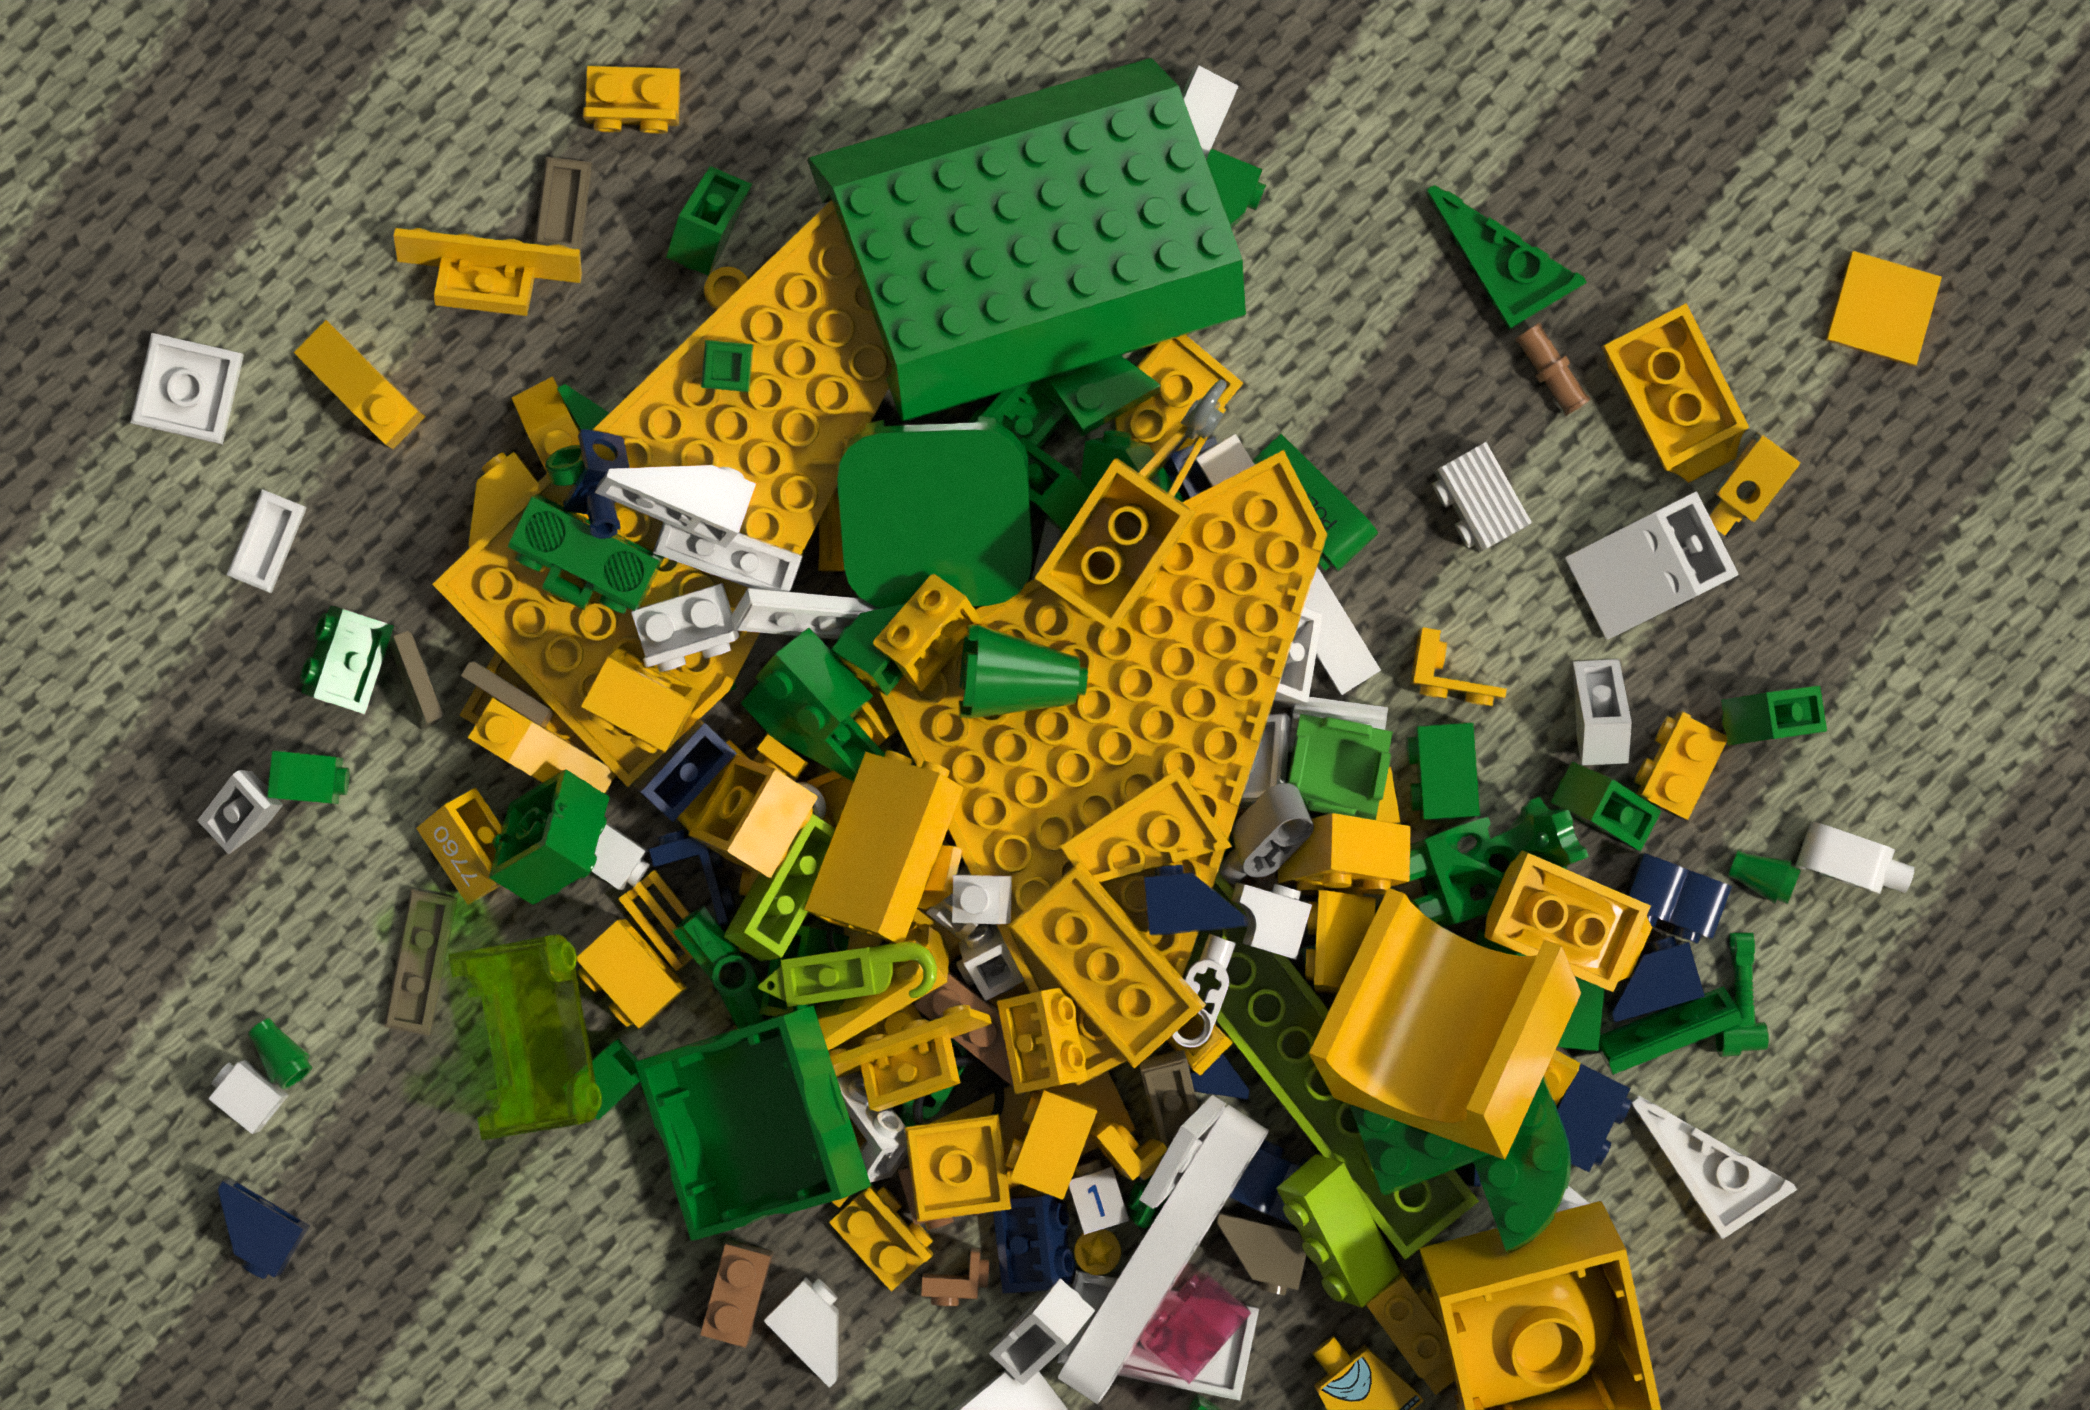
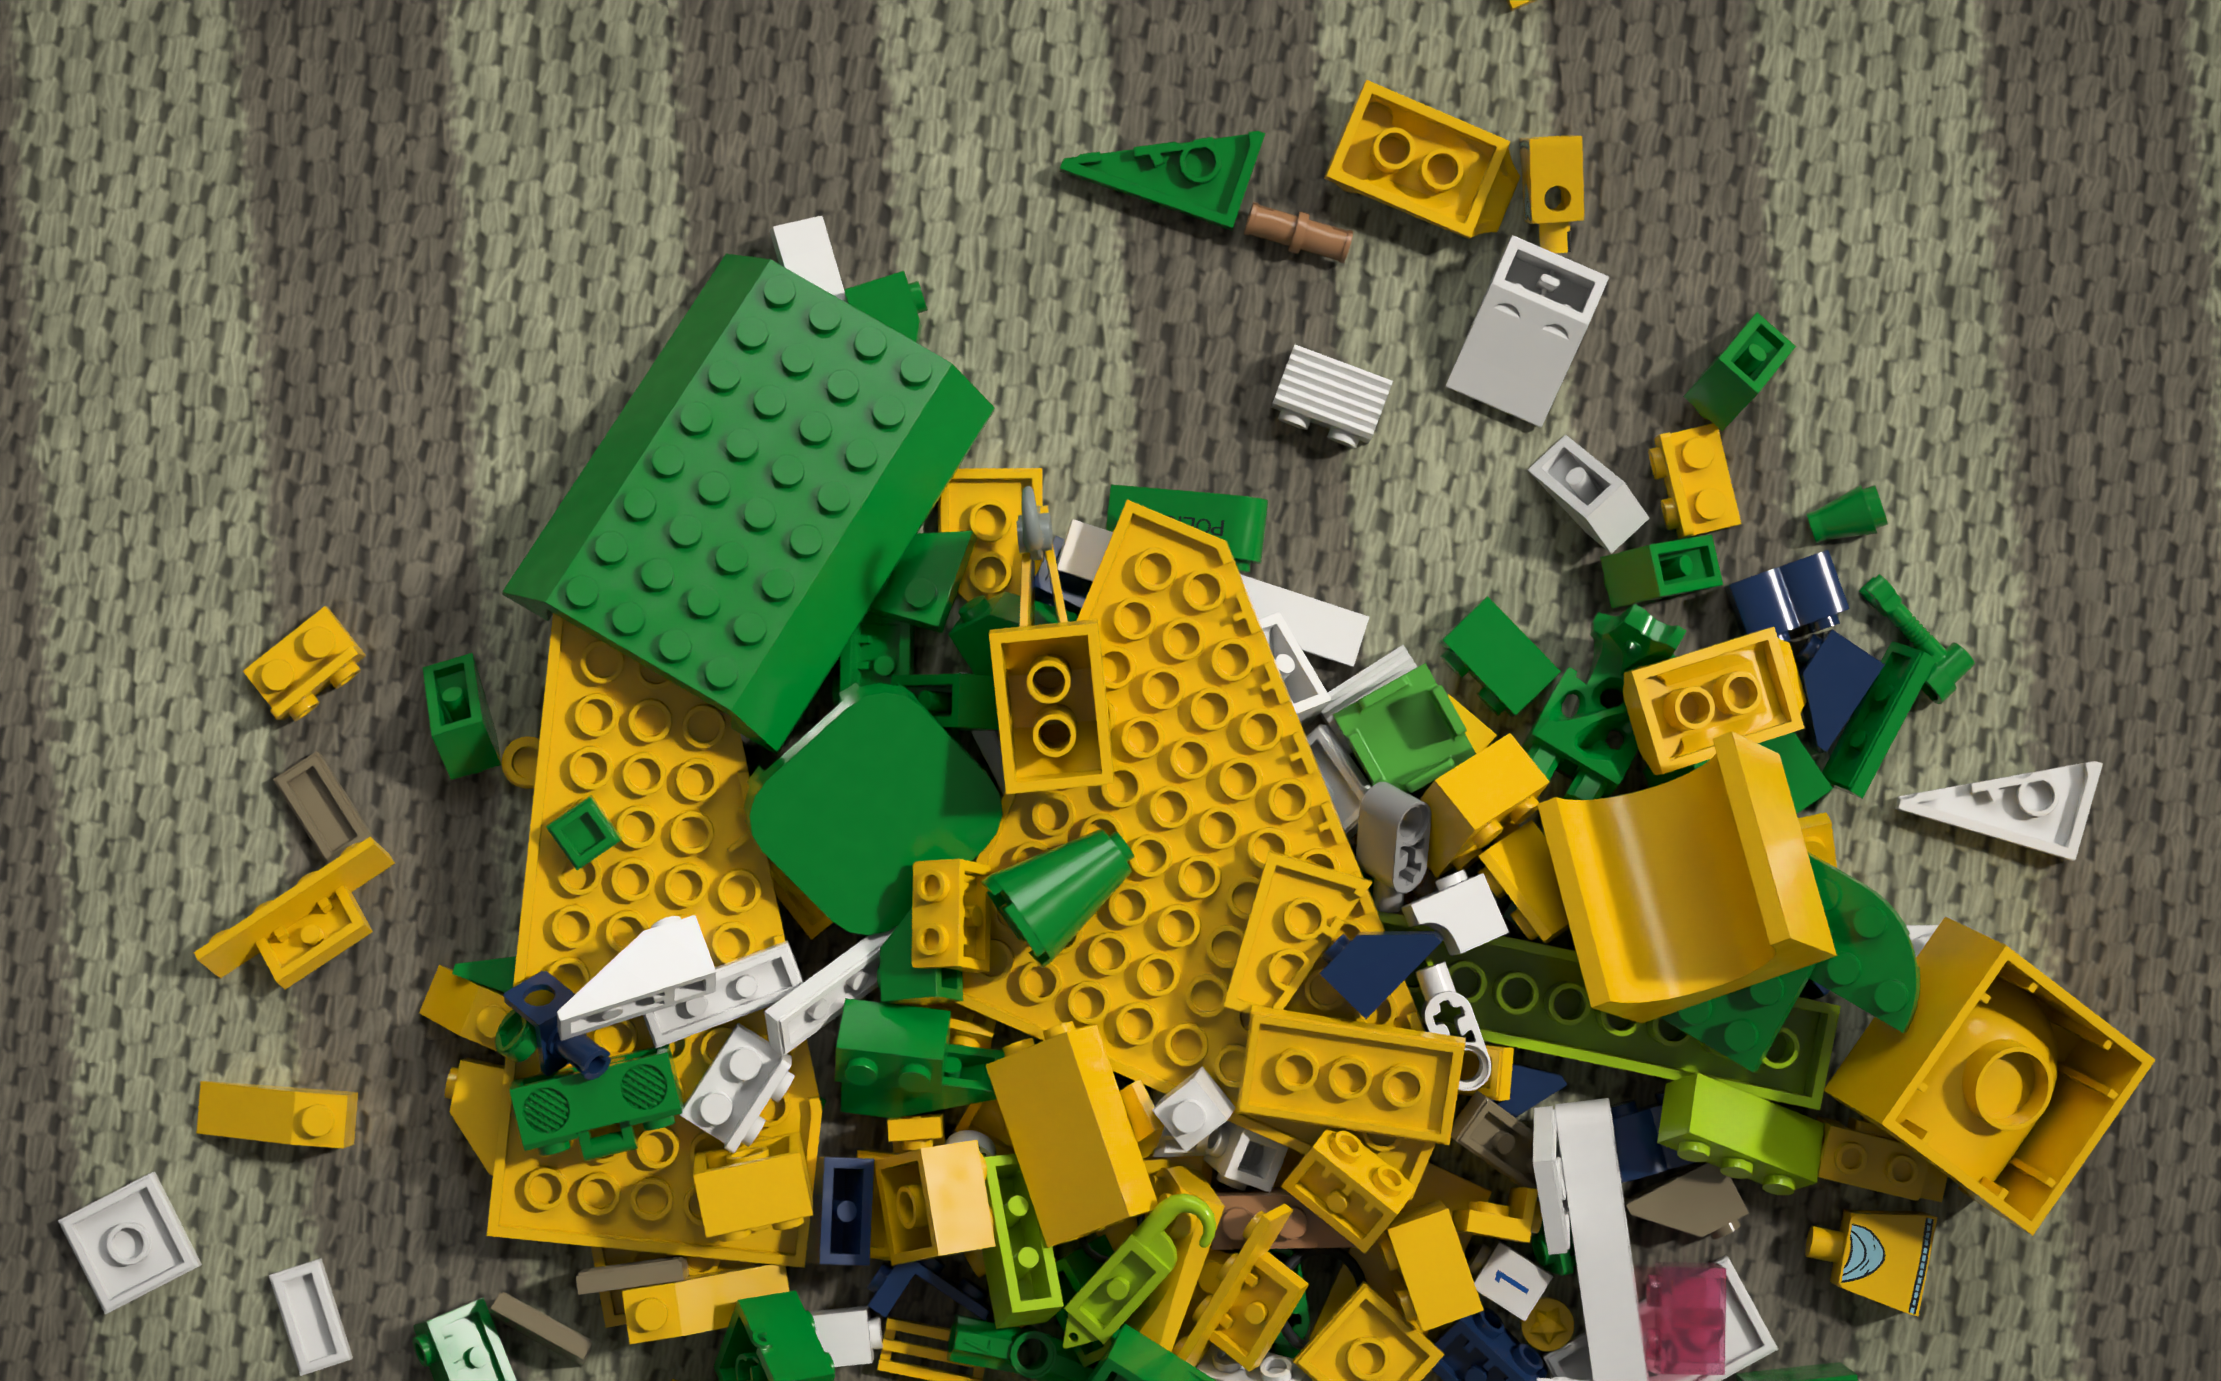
camera: 35 degrees left, 0 degrees up
yellow bracket [1410,627,1507,706] -> none
dark blue brick [1556,1063,1632,1172] -> none
white piece [1796,821,1914,894] -> none

